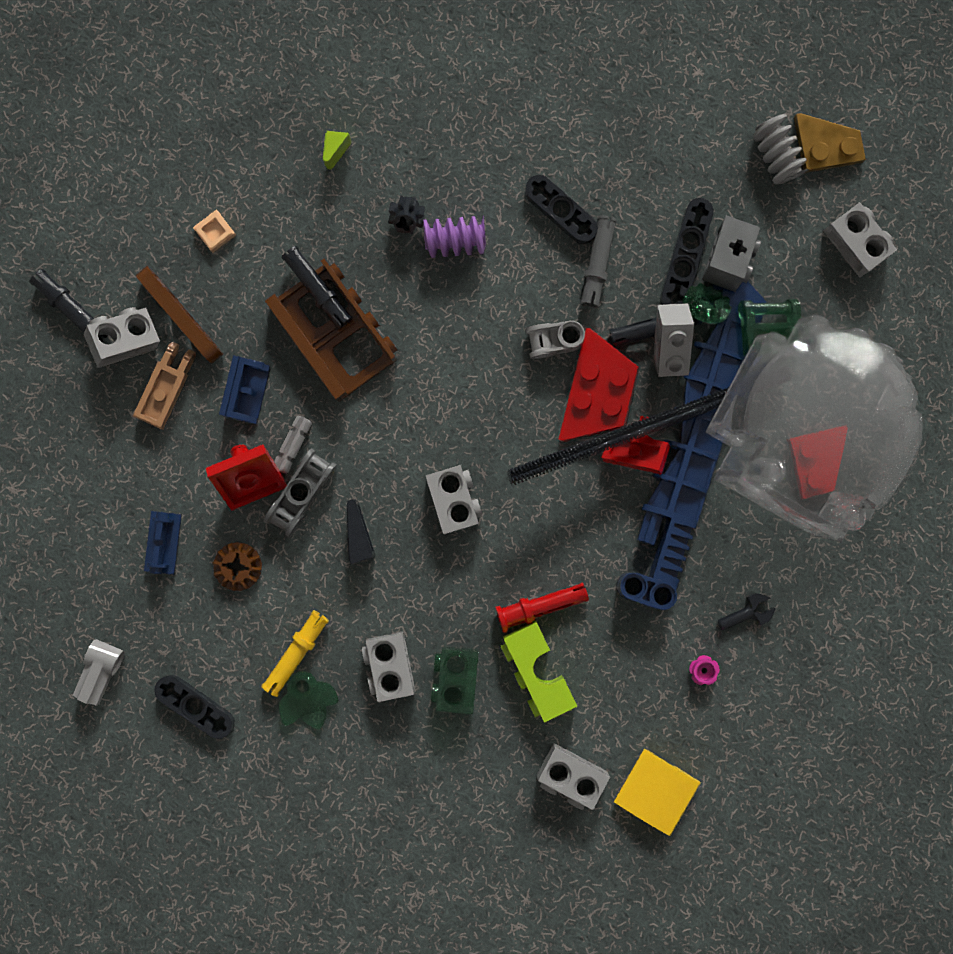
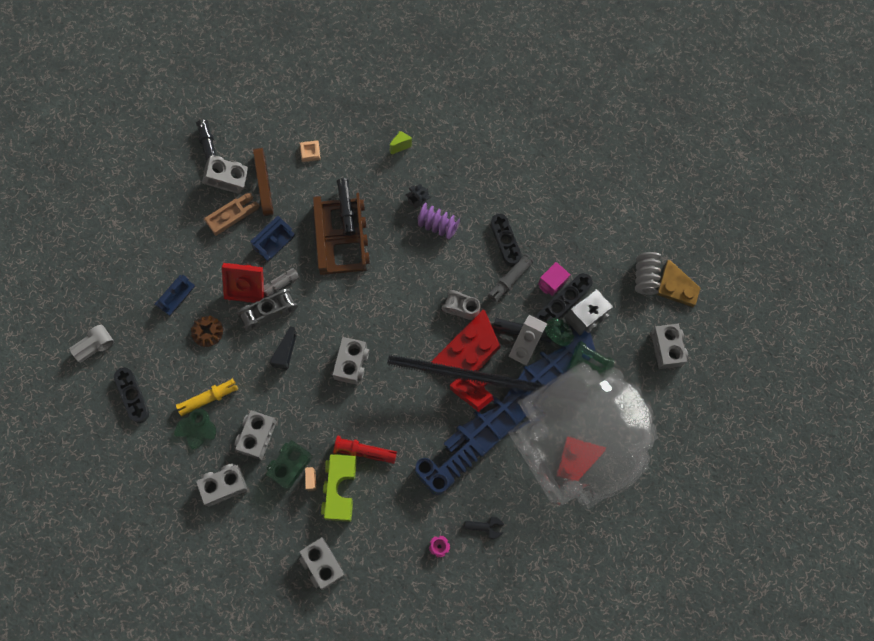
camera: 25 degrees right, 15 degrees down
yellow slope [614,749,701,836] -> none
none -> light grey brick [196,464,248,507]
none -> light nougat tile [305,467,316,491]
none -> dark pink brick [538,262,571,296]

